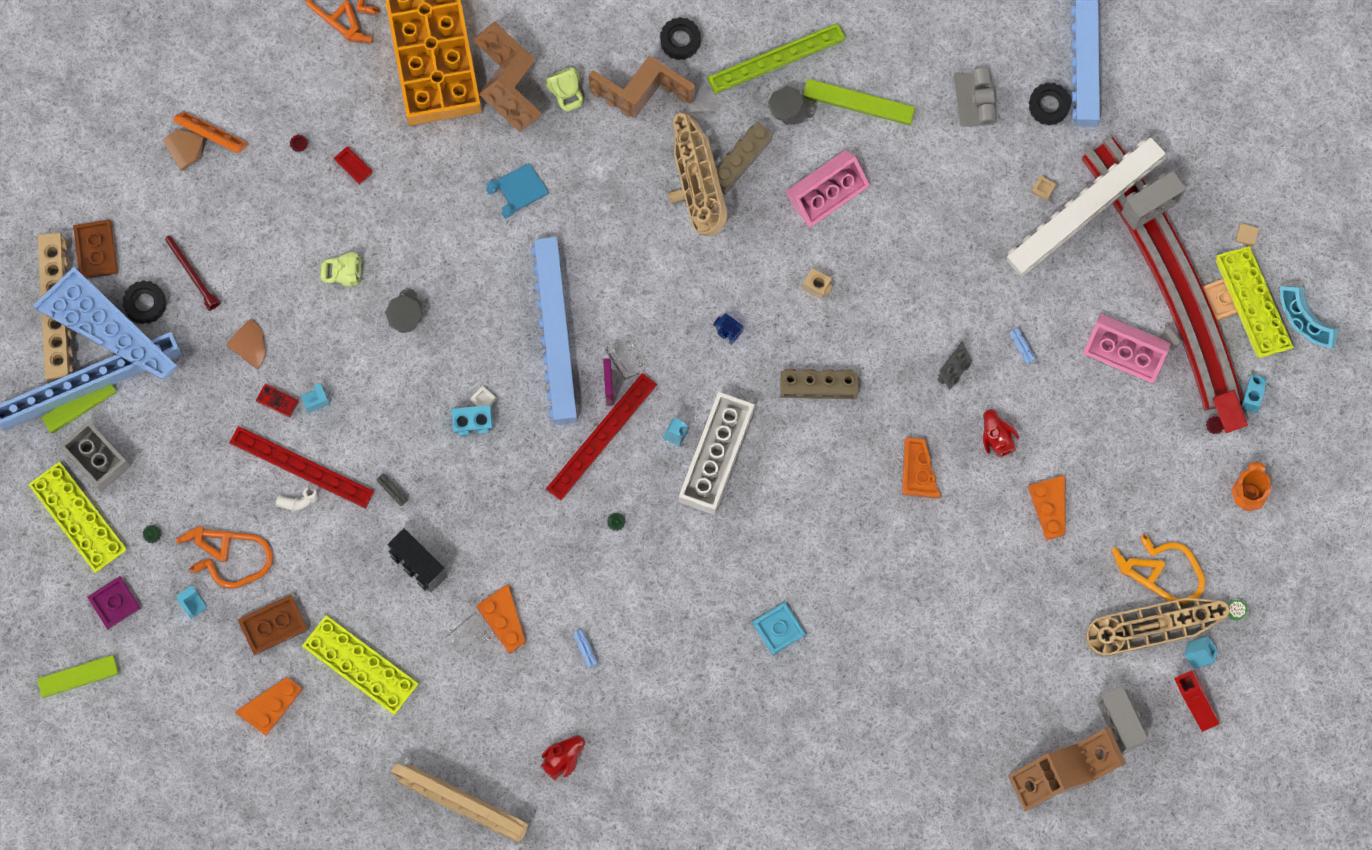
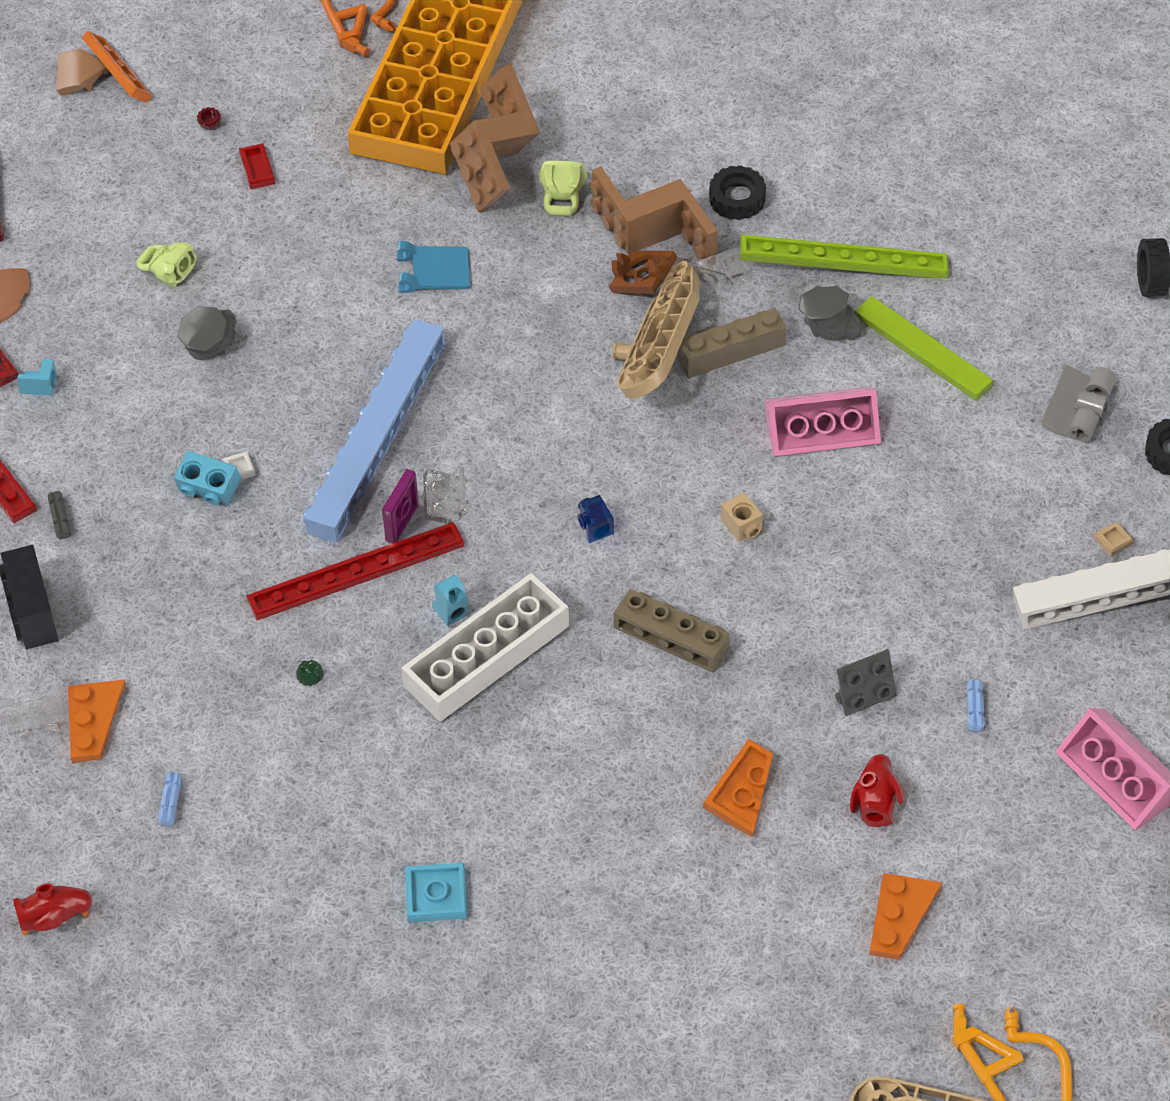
camera: 30 degrees right, 20 degrees down
none -> dark orange piece [609,251,677,294]

